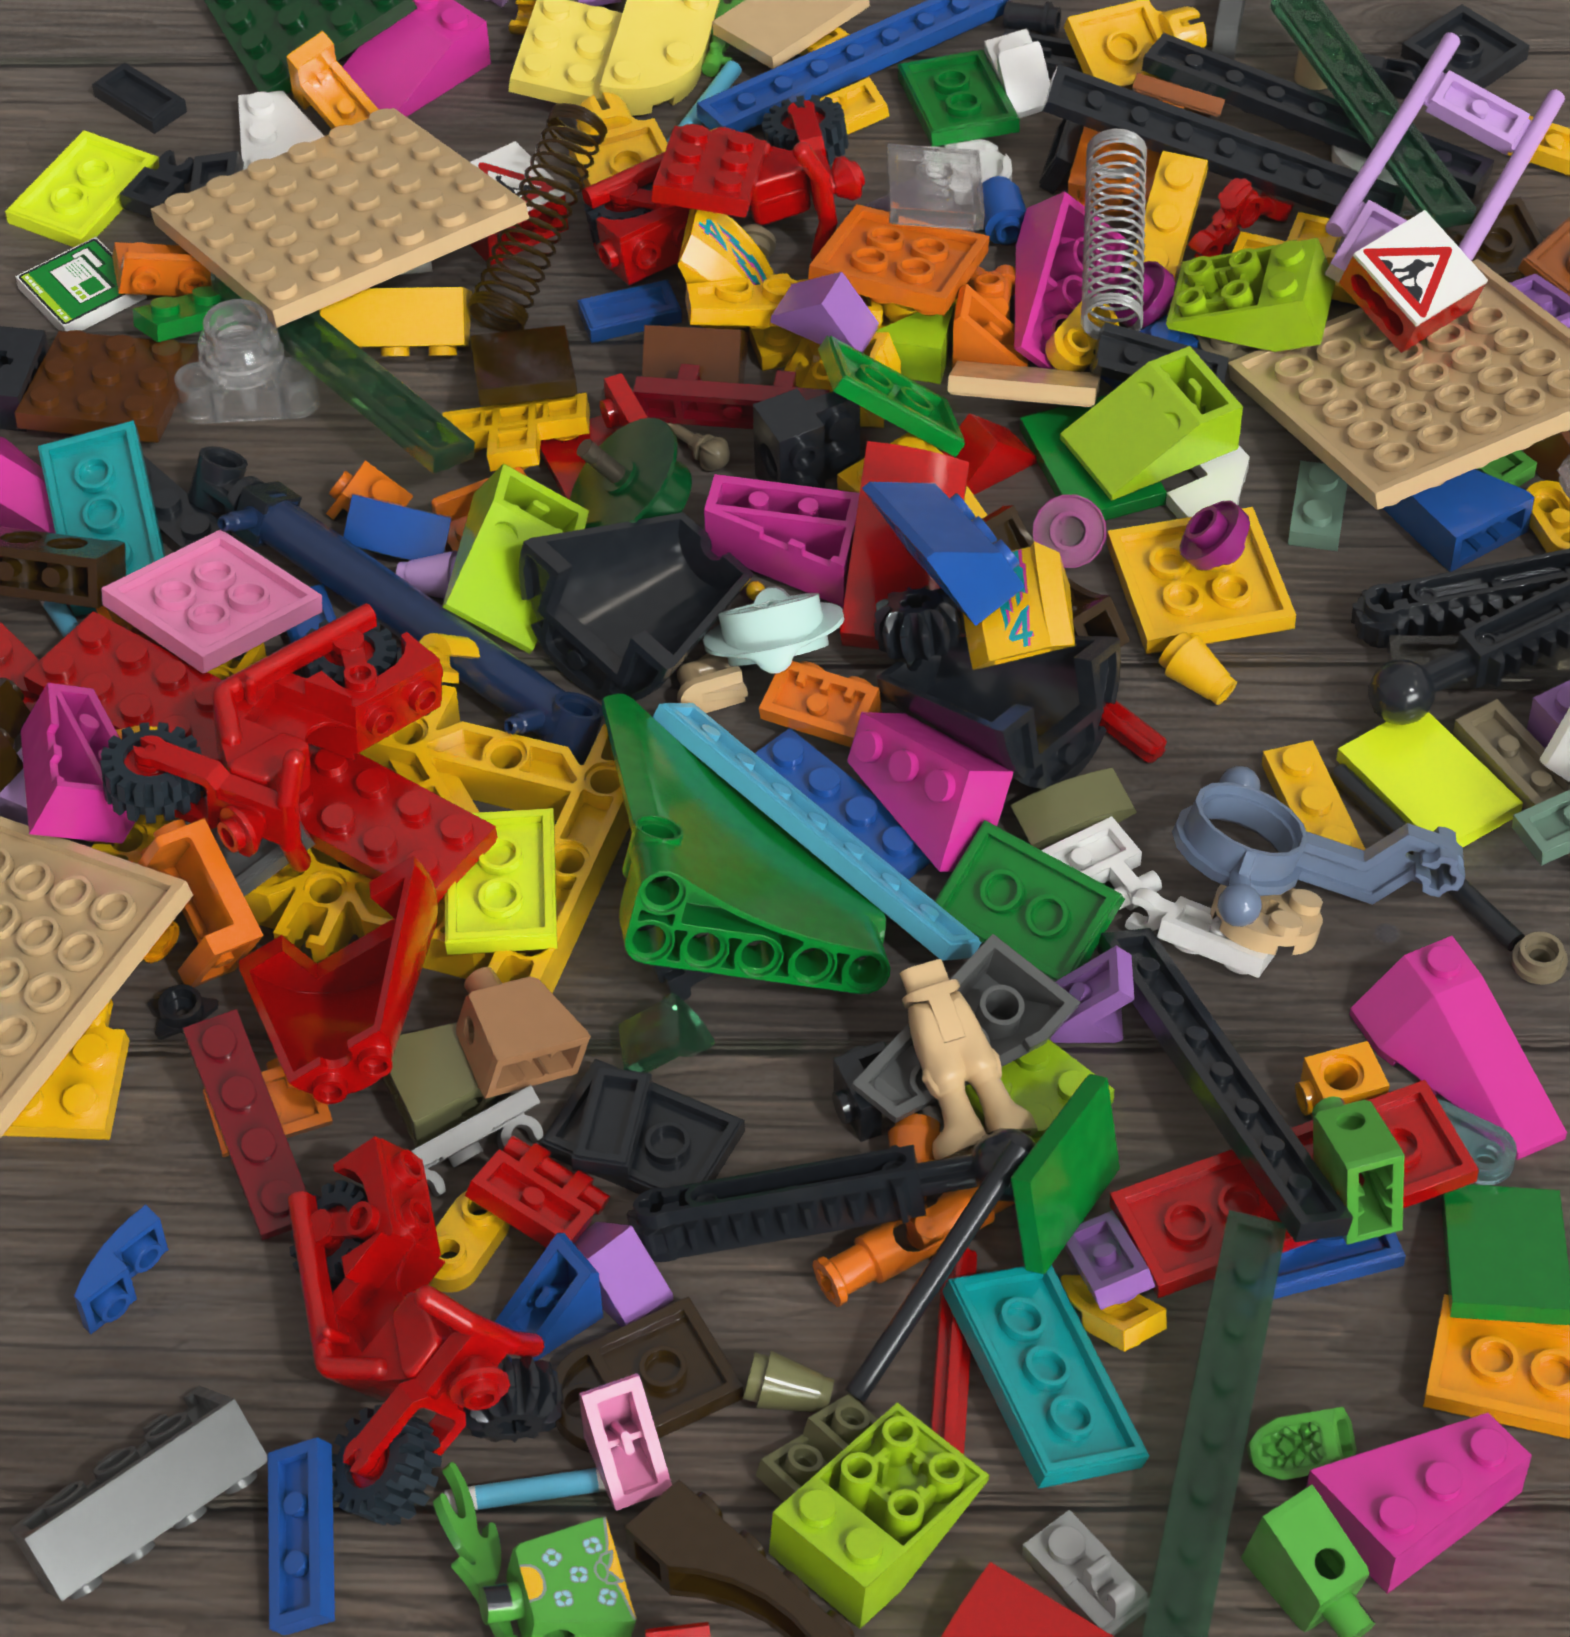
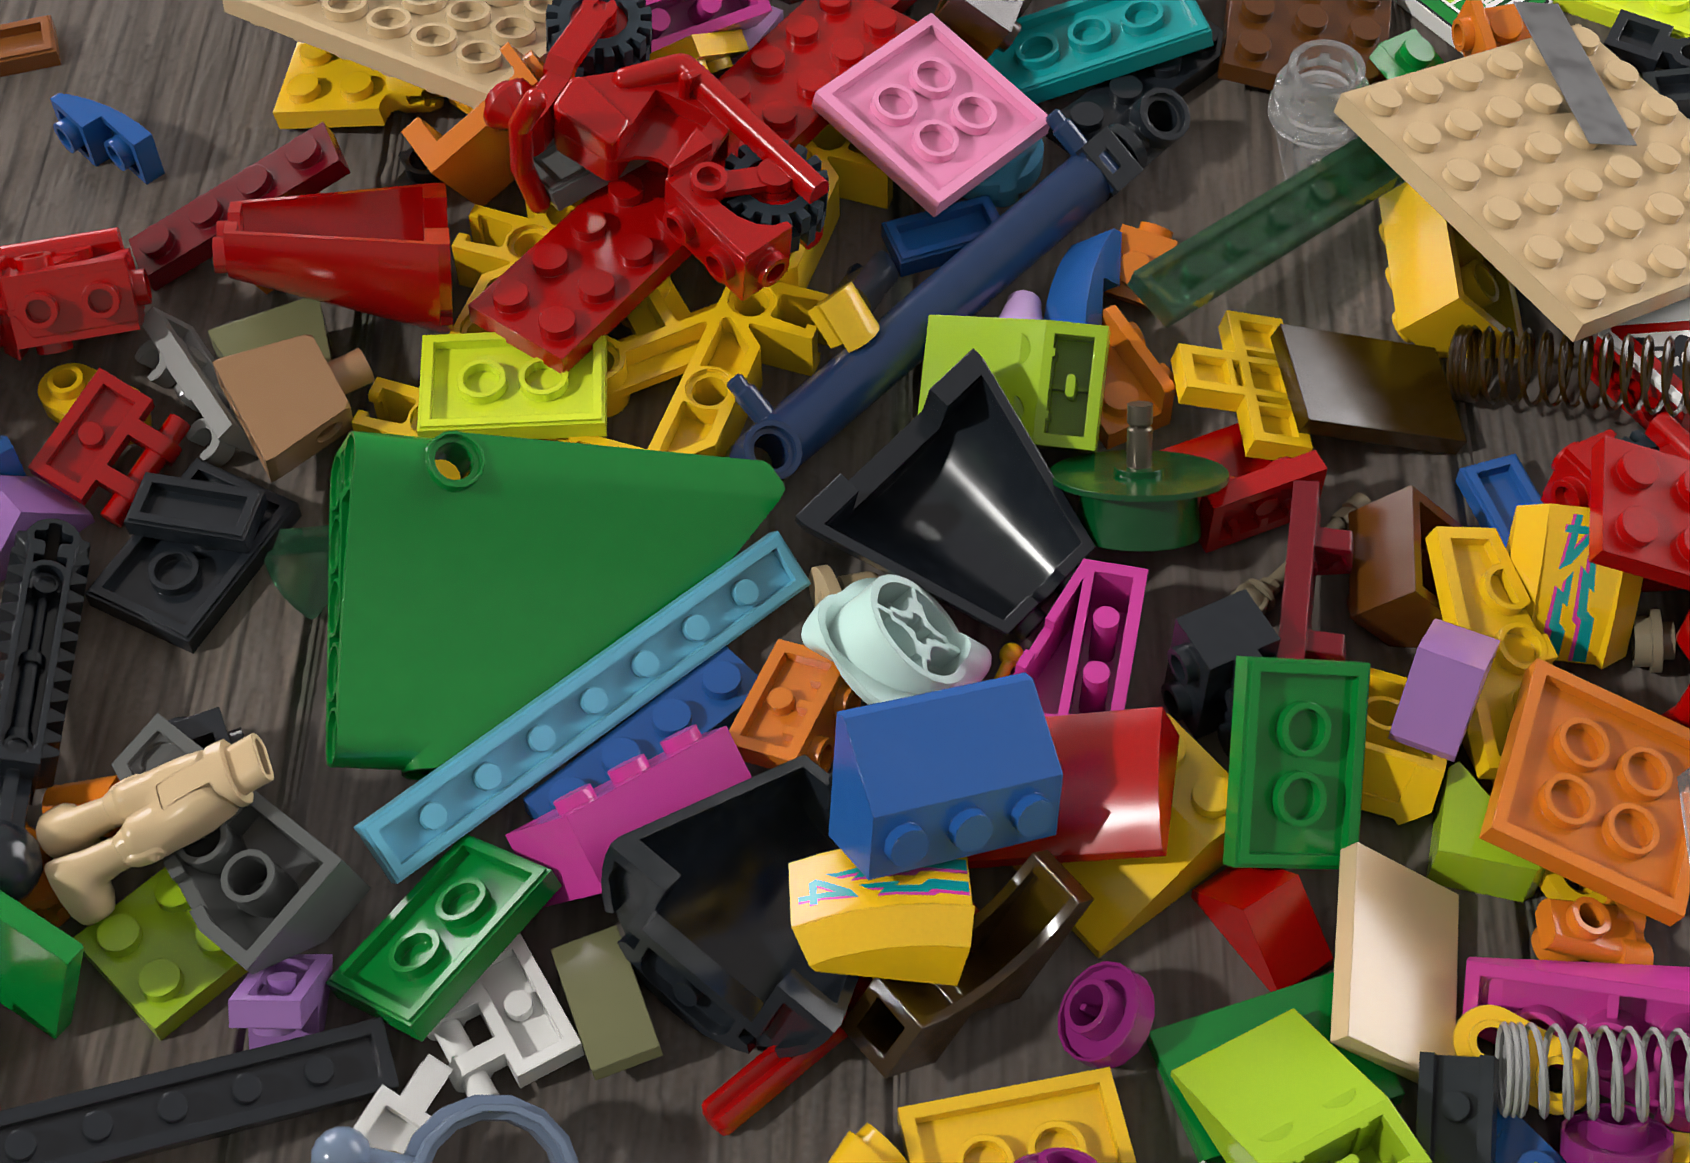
camera: 90 degrees right, 5 degrees up
orange slope [952,284,1029,369] -> none
none -> flat silver sticker [1513,1,1637,146]

